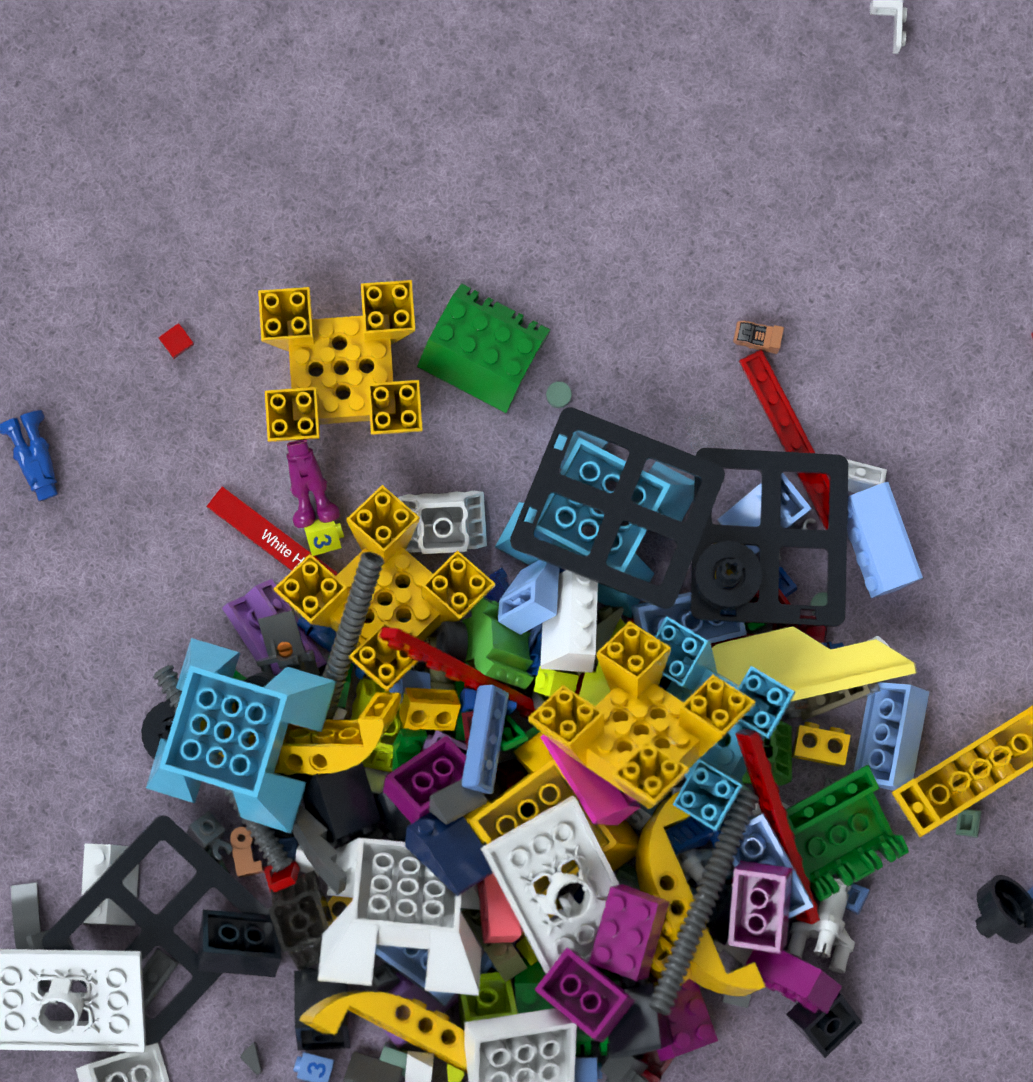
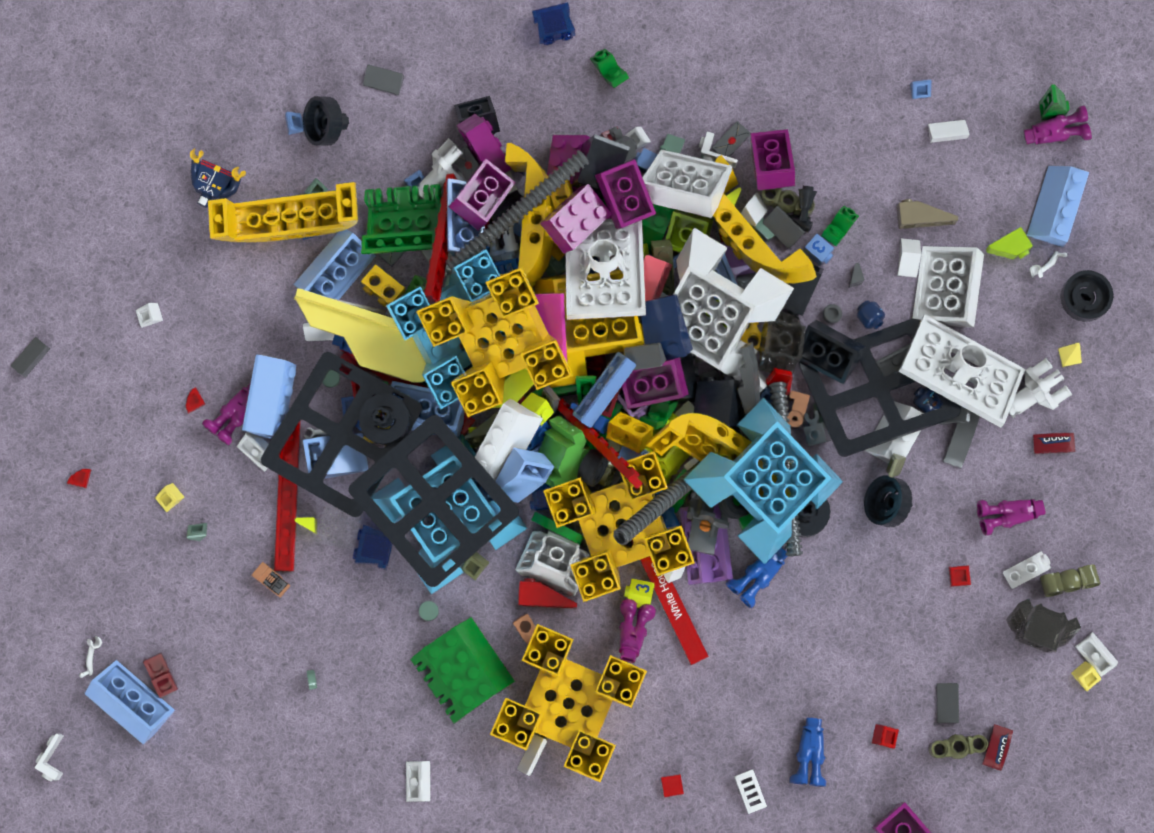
camera: 145 degrees left, 0 degrees up
none -> white piece [79,636,102,678]
none -> light blue slope [85,660,175,744]
none -> dark red slope [143,652,178,698]
none -> light yellow slope [155,483,184,512]
none -> red tile [186,387,205,413]
none -> sand green slope [187,523,207,541]
none -> magenta piece [201,383,251,446]
none -> neon yellow slope [295,517,317,534]
none -> sand green tile [307,670,317,690]
none -> clear blue hips [353,525,393,570]
none -> dark grey slope [363,64,404,95]
none -> white slope [406,761,430,802]
none -> dark grey tile [455,145,480,181]
none -> olive slope [461,552,490,581]
none -> nougat leg [512,613,536,645]
none -> white slope [517,734,547,776]
none -> red slope [518,578,577,609]
none -> green piece [531,512,584,545]
none -> blue piece [726,547,788,609]
none -> white slope [734,769,767,814]
none -> dark grey tile [823,304,842,324]
none -> dark blue head [857,301,885,329]
none -> black piece [864,475,913,528]
none -> olive slope [886,453,906,477]
none -> dark blue head [913,386,942,413]

